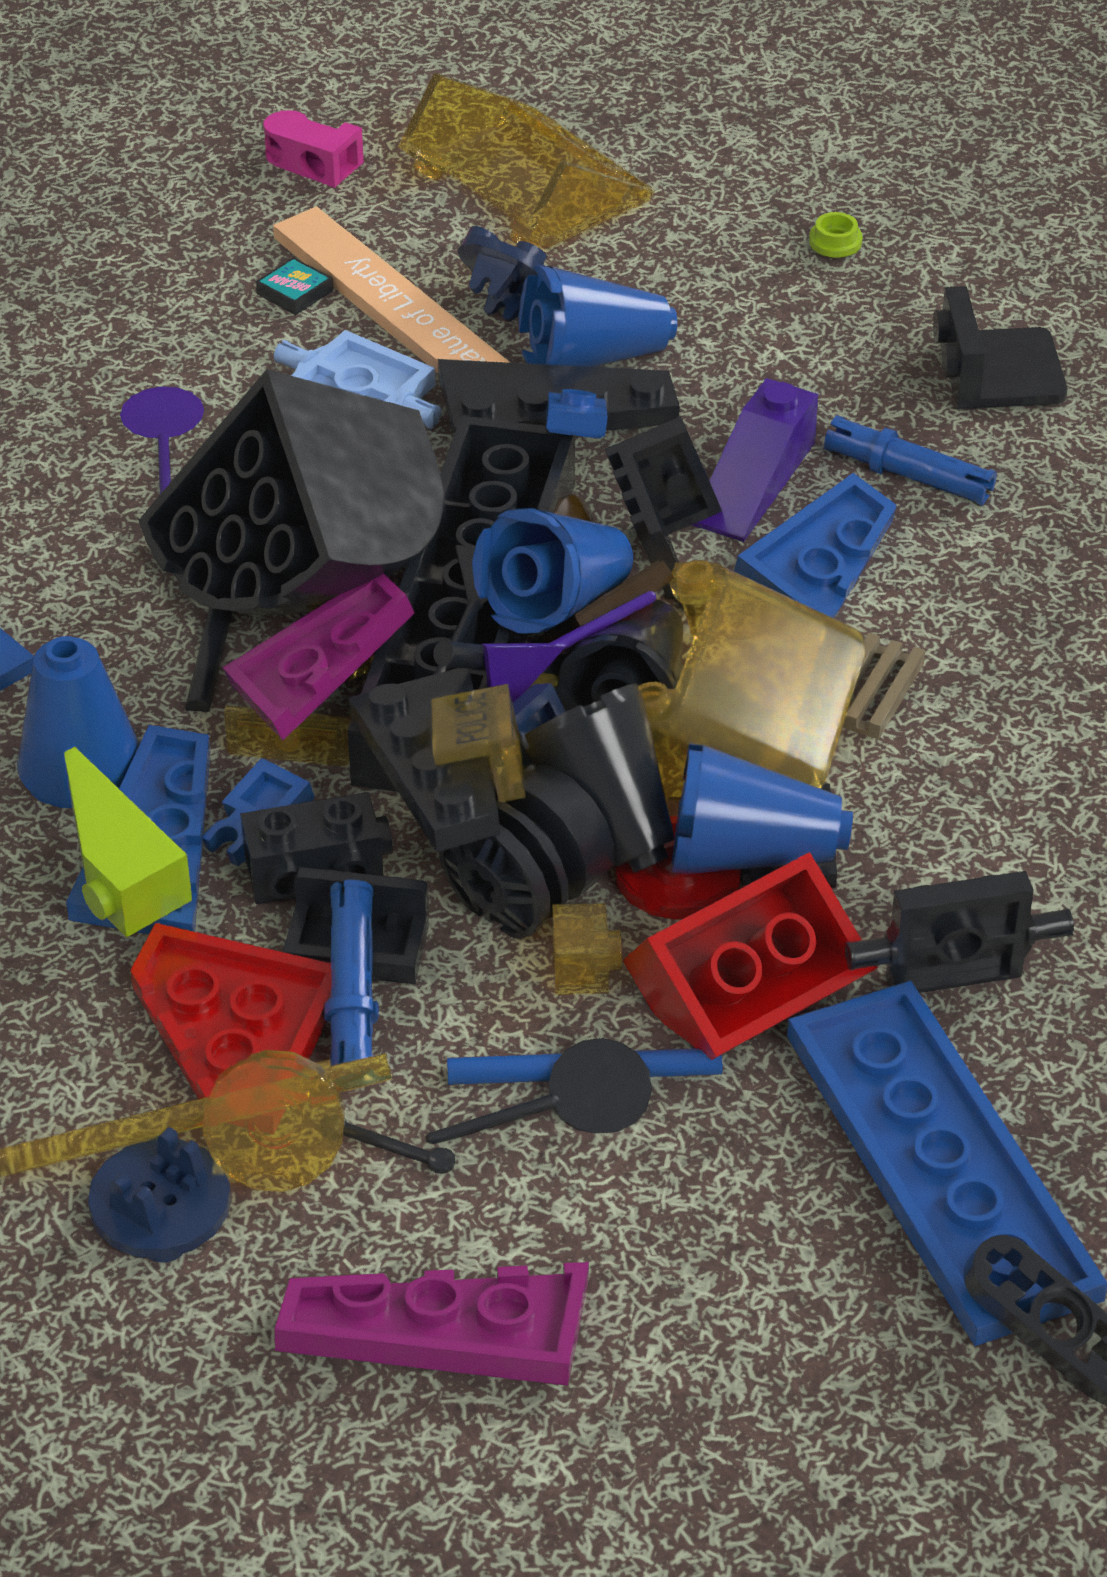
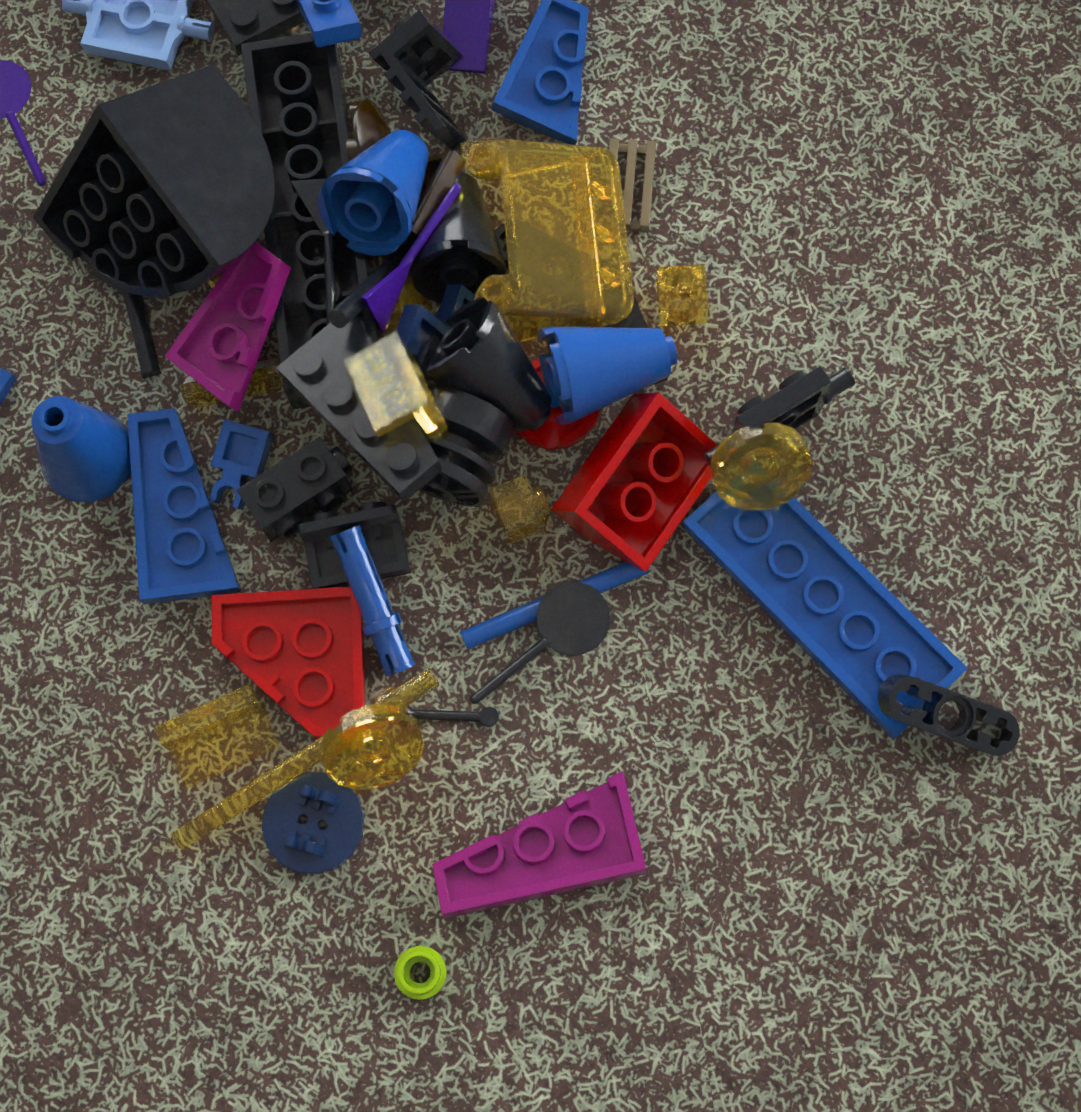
camera: 15 degrees left, 30 degrees up
lime slope [64,747,192,938] -> none
none -> clear yellow panel [154,684,279,789]
none -> lime plate [394,946,447,1000]
none -> clear yellow plate [656,264,709,327]
none -> clear yellow tile [711,423,813,511]

